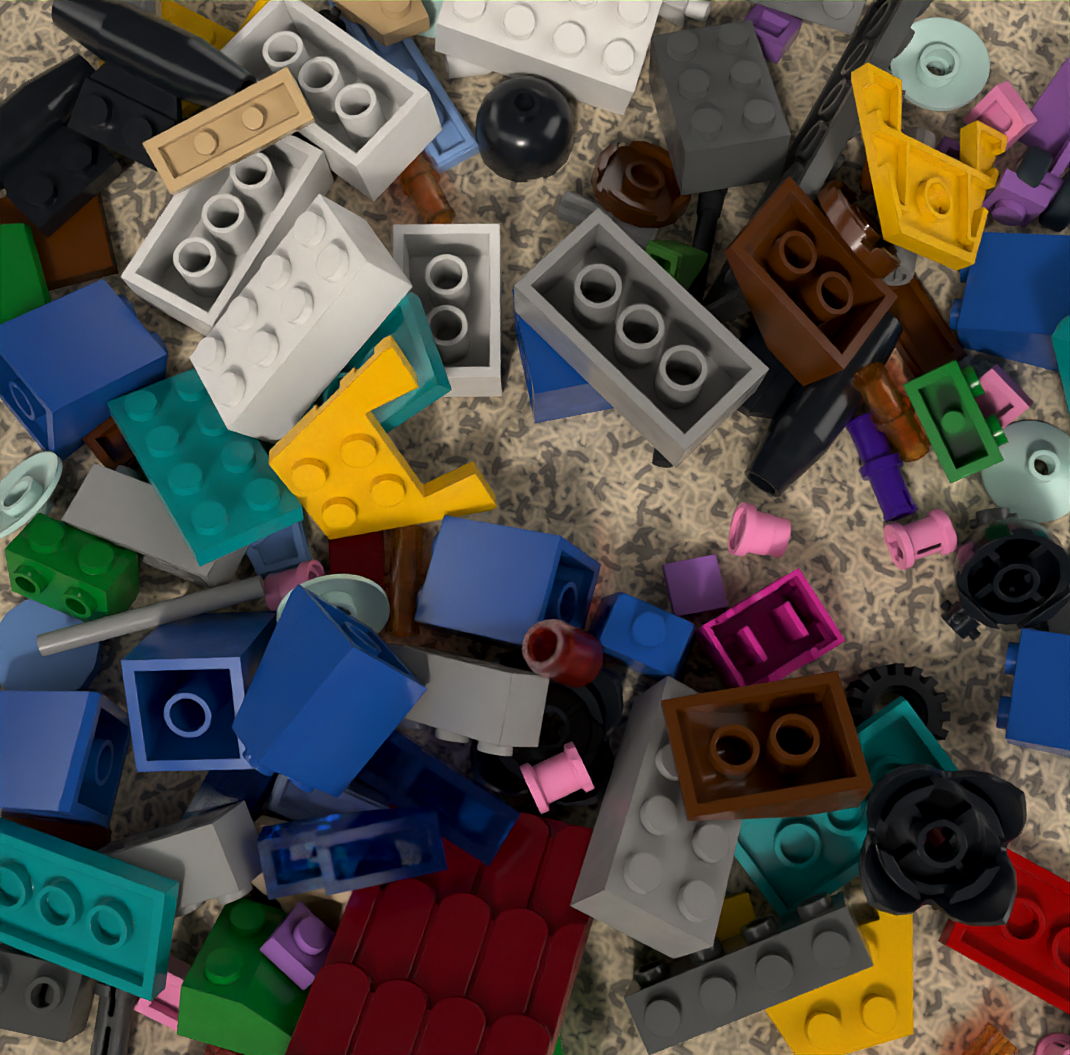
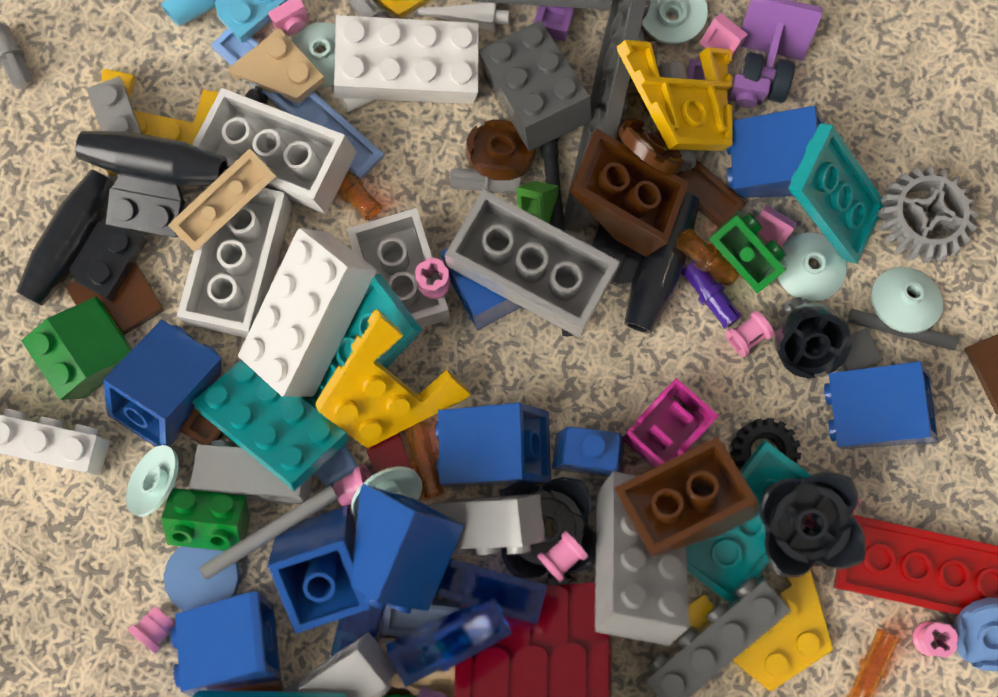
camera: 15 degrees left, 0 degrees up
black cylinder [476,76,574,183] -> none
clear red brick [522,619,603,687] -> none
medium lavender tile [662,554,728,617] -> none
bright pink piece [728,502,791,558] -> none
black piece [940,600,981,641] -> none
none -> bright pink bush [415,258,451,299]

